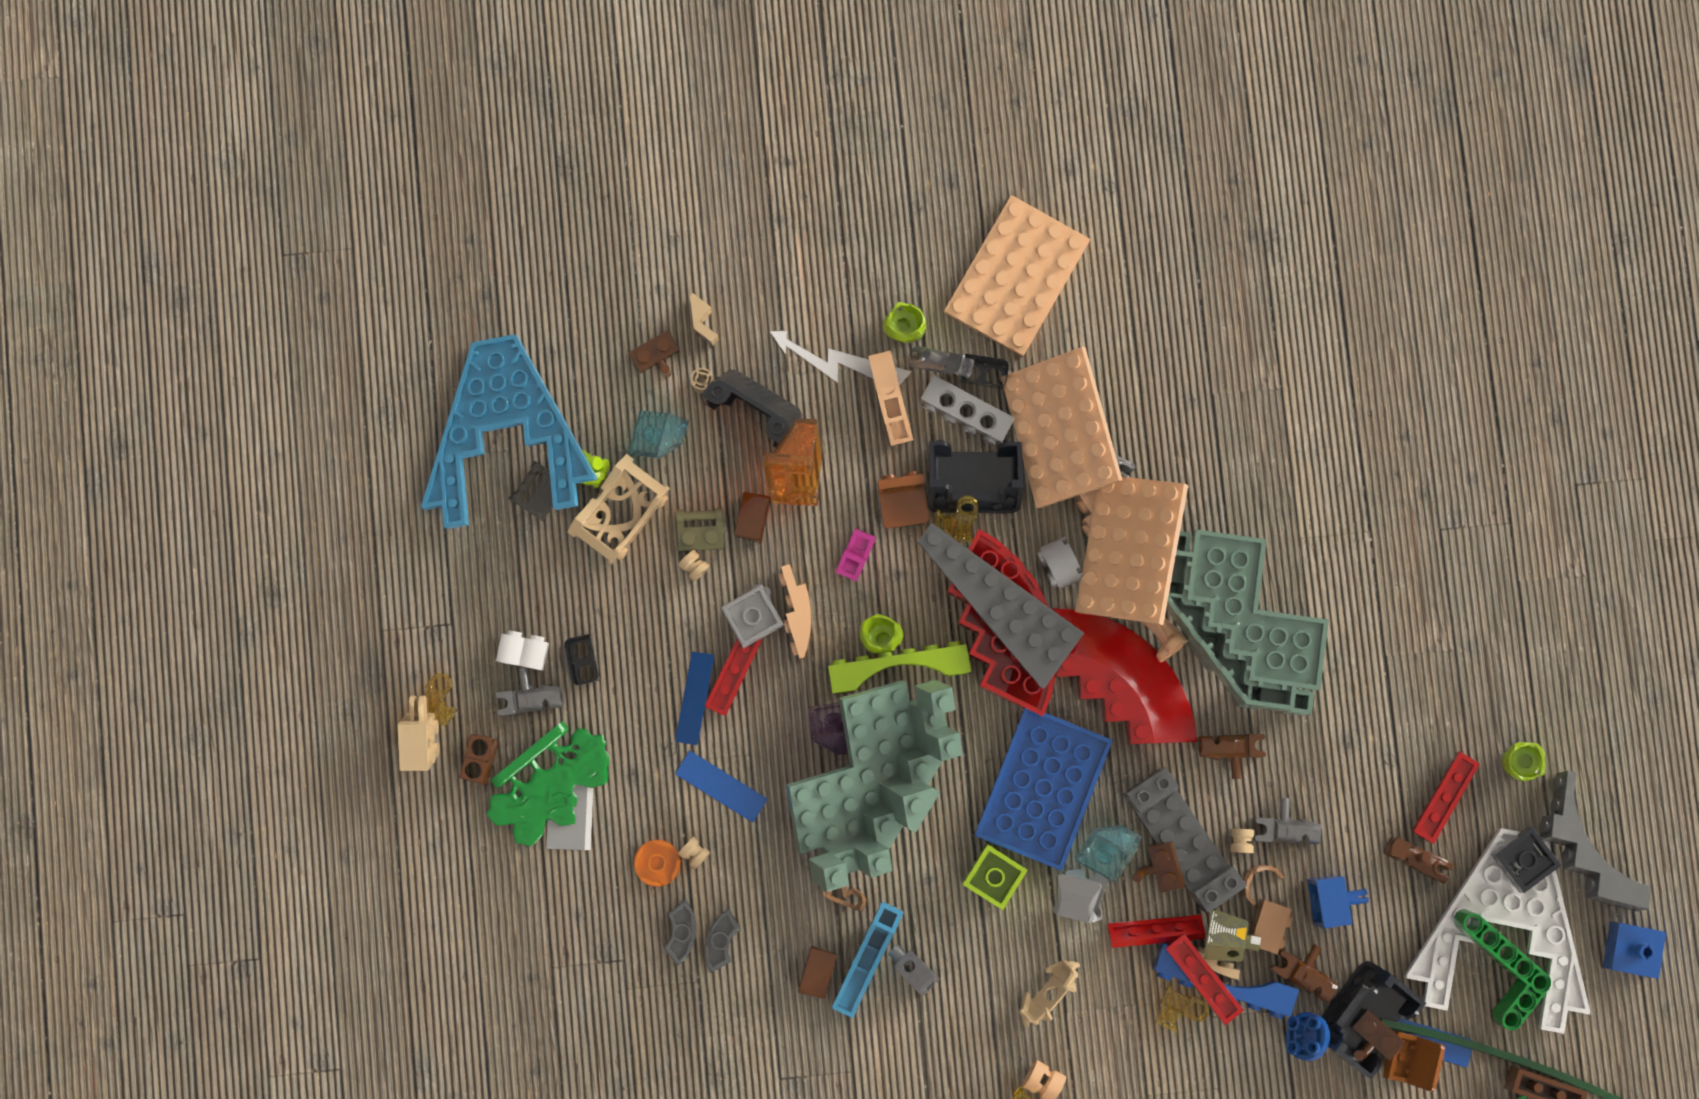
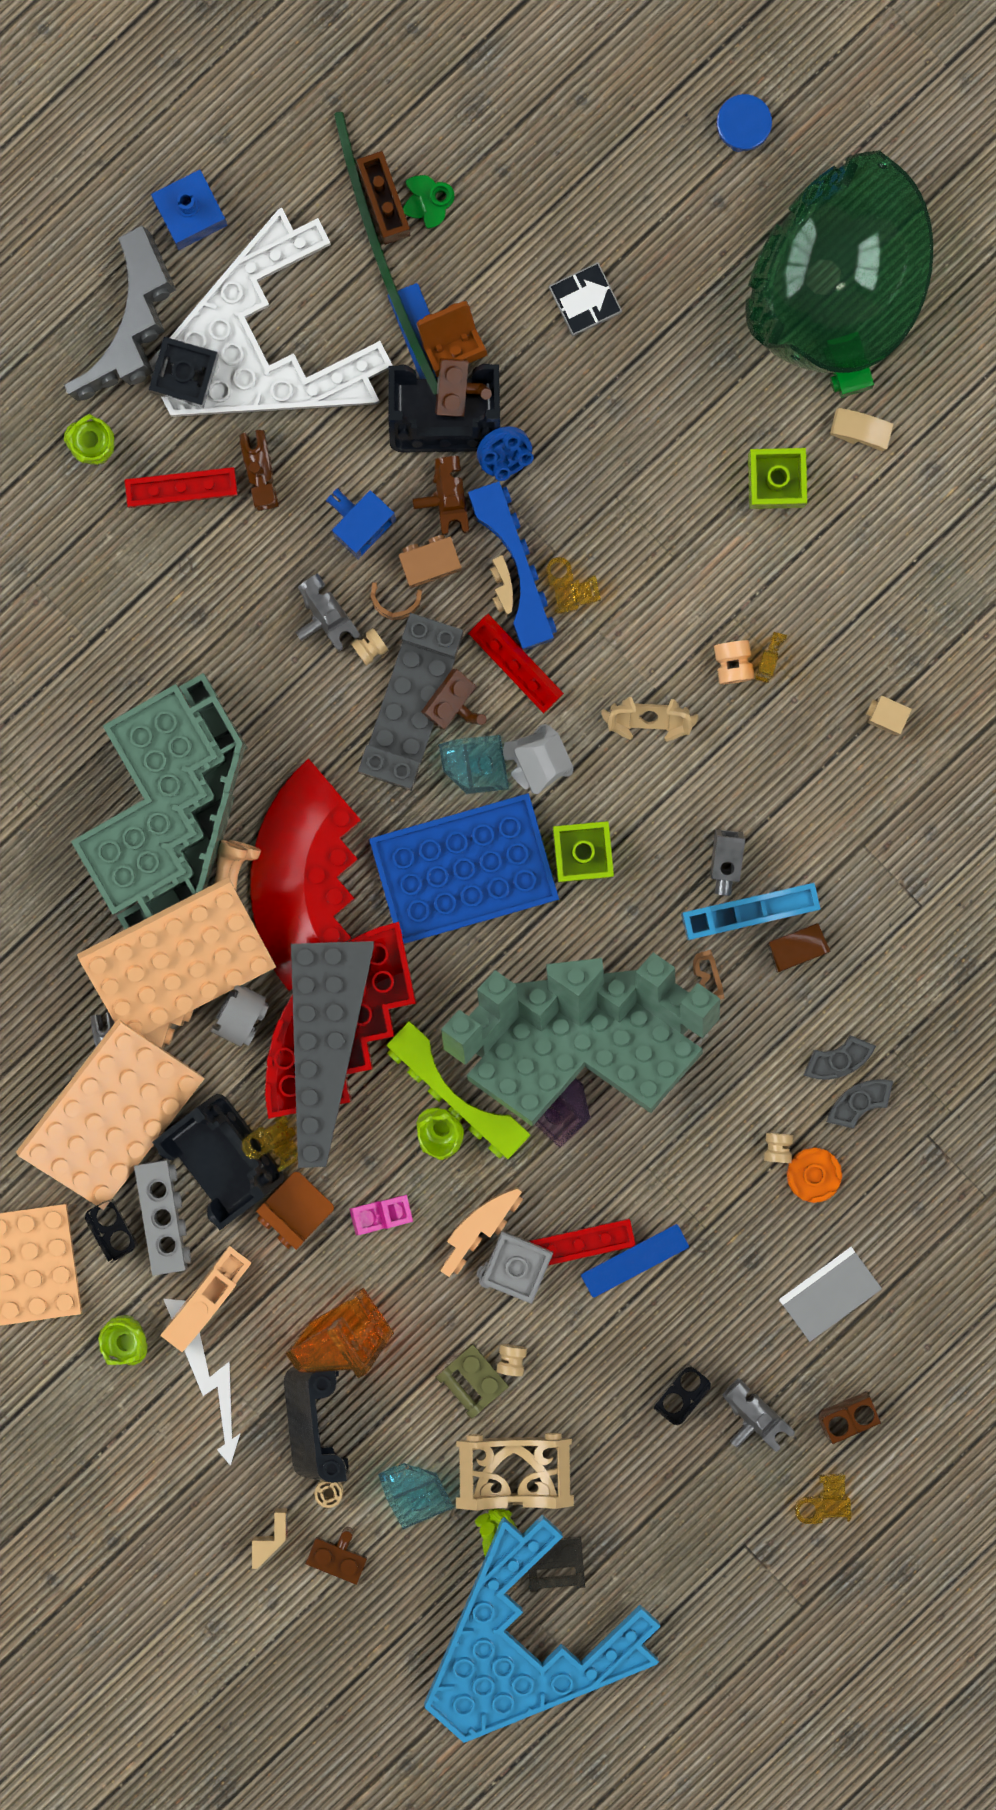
camera: 130 degrees left, 5 degrees up
tan brick [397,695,440,771] -> none
green plant [486,721,610,846] -> none
white brick [496,630,549,671] -> none
blue sticker [676,751,767,822] -> none
reddish brown piece [734,492,771,544] -> none
flat silver piece [909,346,974,377] -> none
red plate [1165,934,1244,1025] -> none
reddish brown piece [1198,734,1266,779] -> none
olive torso [1204,910,1261,962] -> none
green beam [1453,909,1551,1031] -> none

